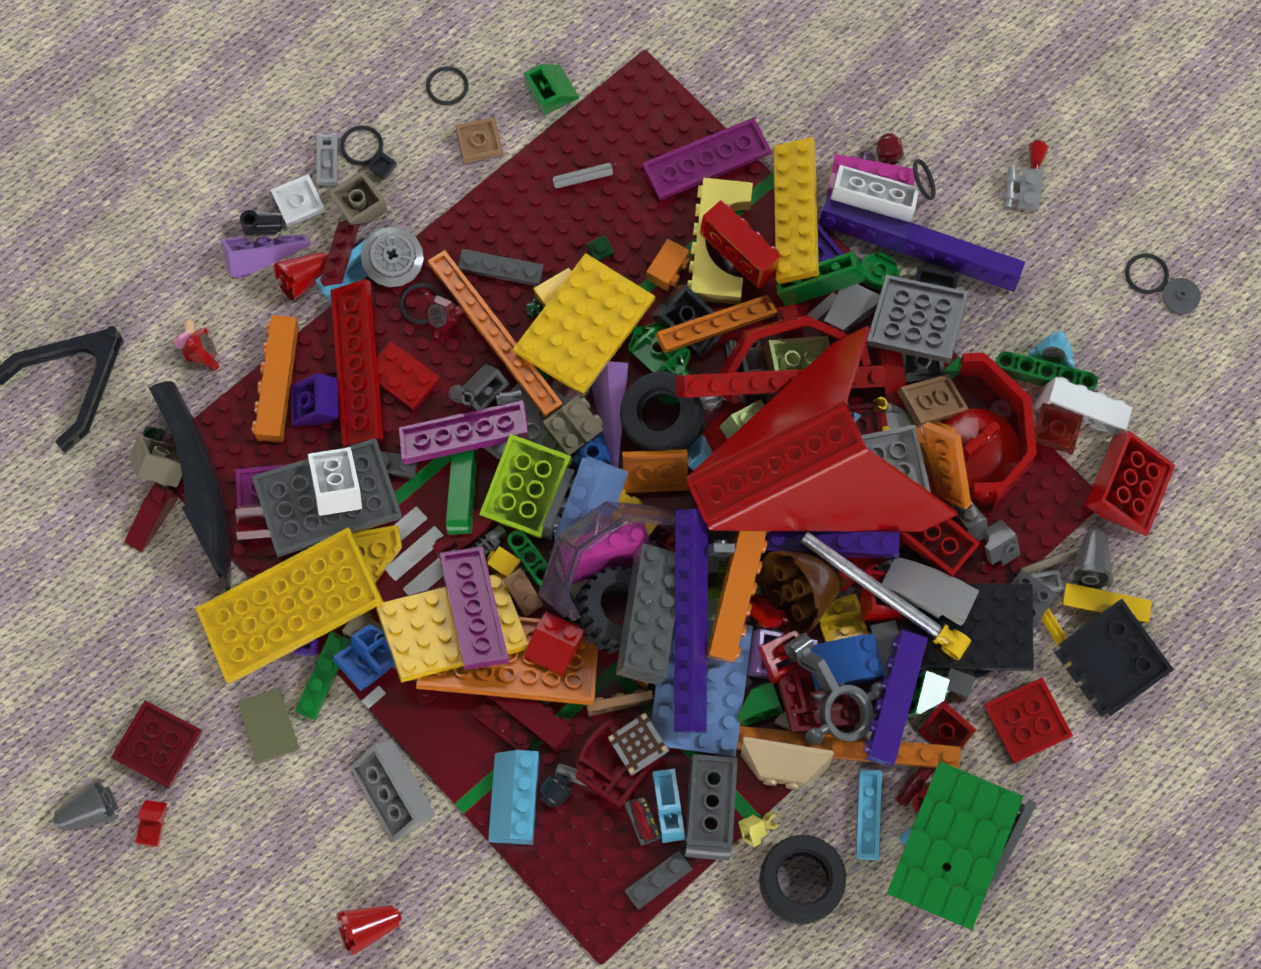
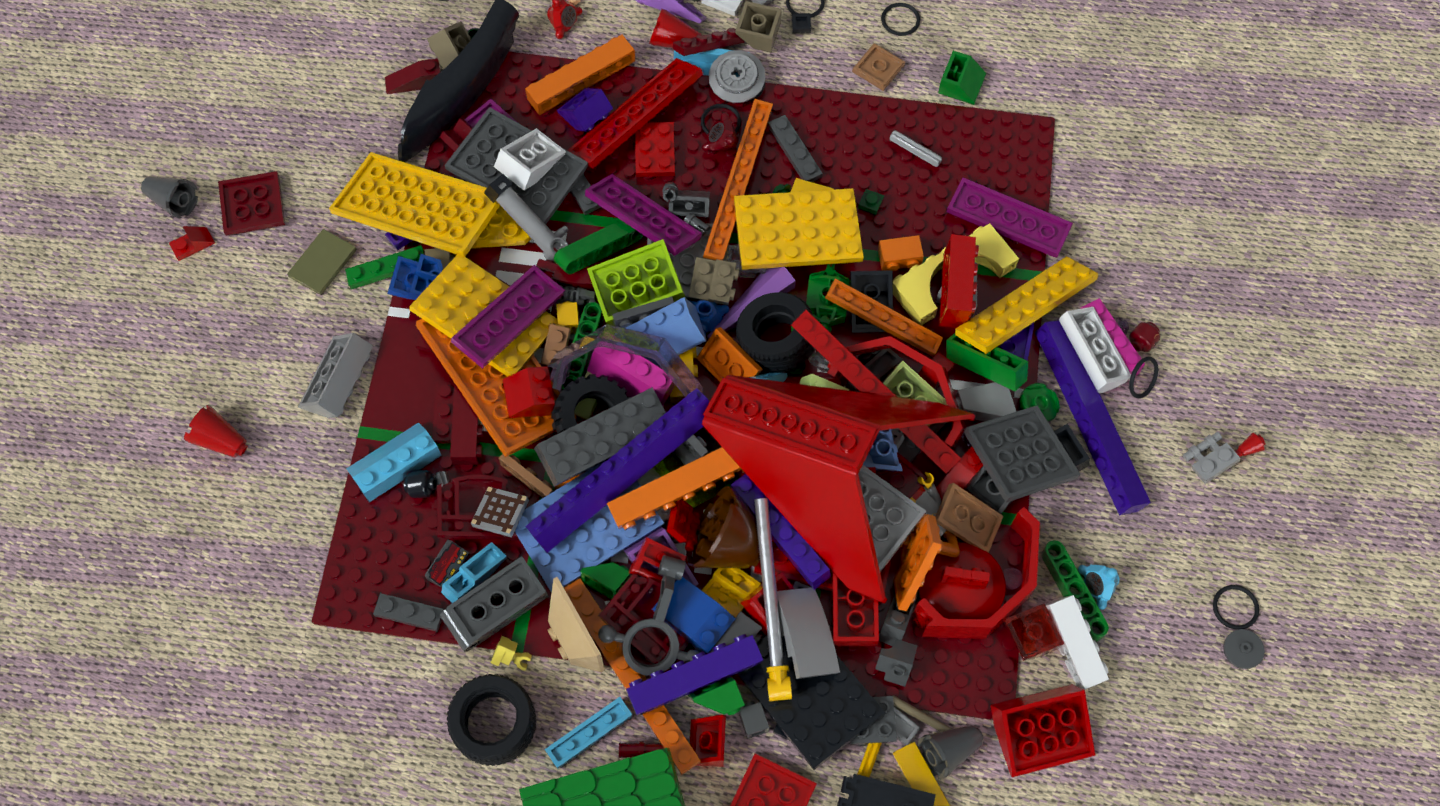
camera: 50 degrees right, 5 degrees down
none -> light grey piece [484,174,568,261]

